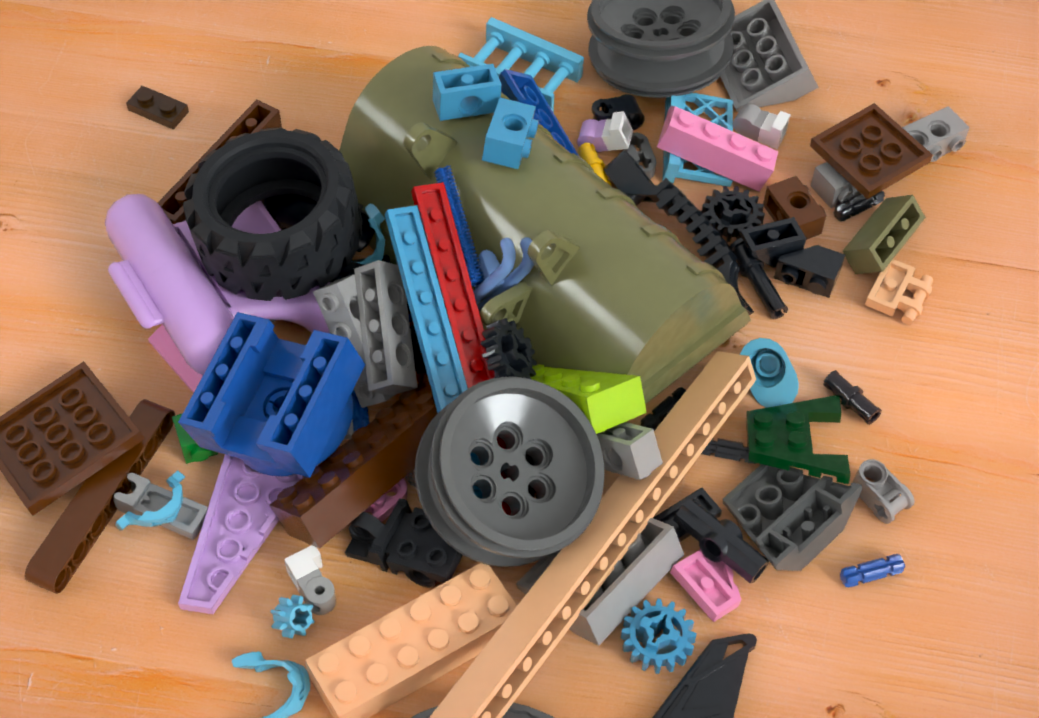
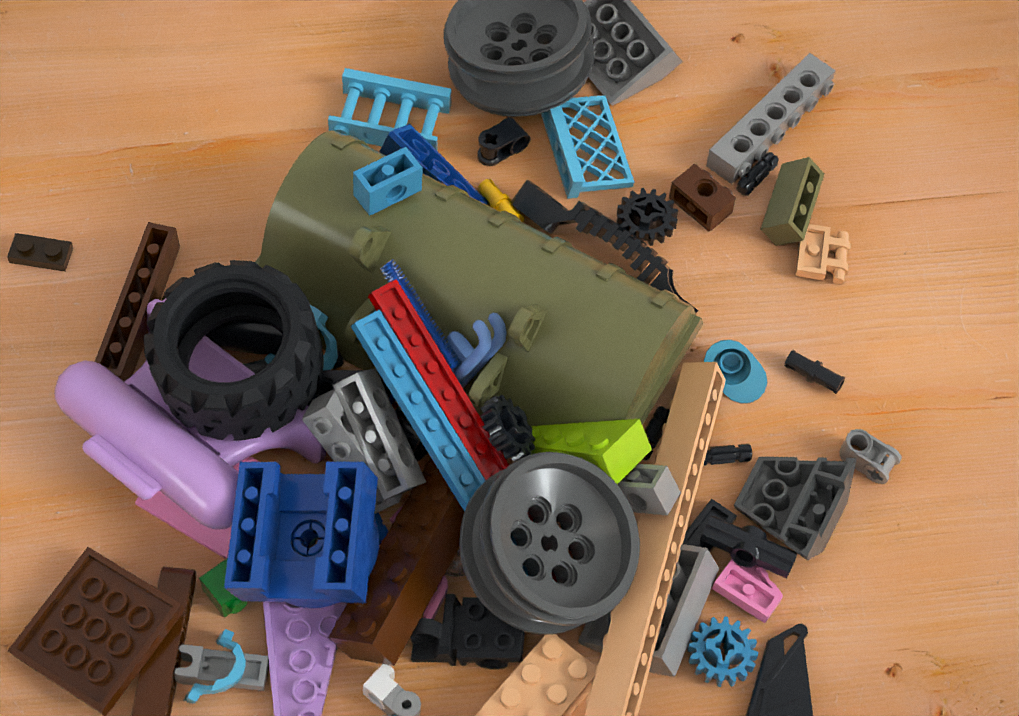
camera: 20 degrees left, 5 degrees up
dark azure brick [482,98,539,169] -> none
leg [577,111,633,152] -> none
dark grey beam [623,132,656,179] -> none
bright pink slope [657,106,778,192] -> none
black pin [730,238,788,319] -> none
leg [733,103,791,149] -> none
black slope [740,217,806,268] -> none
dark green wing [746,395,850,484] -> none
black slope [774,245,845,298] -> none
reddish brown plate [810,103,933,199] -> none
blue axle [840,554,905,588] -> none

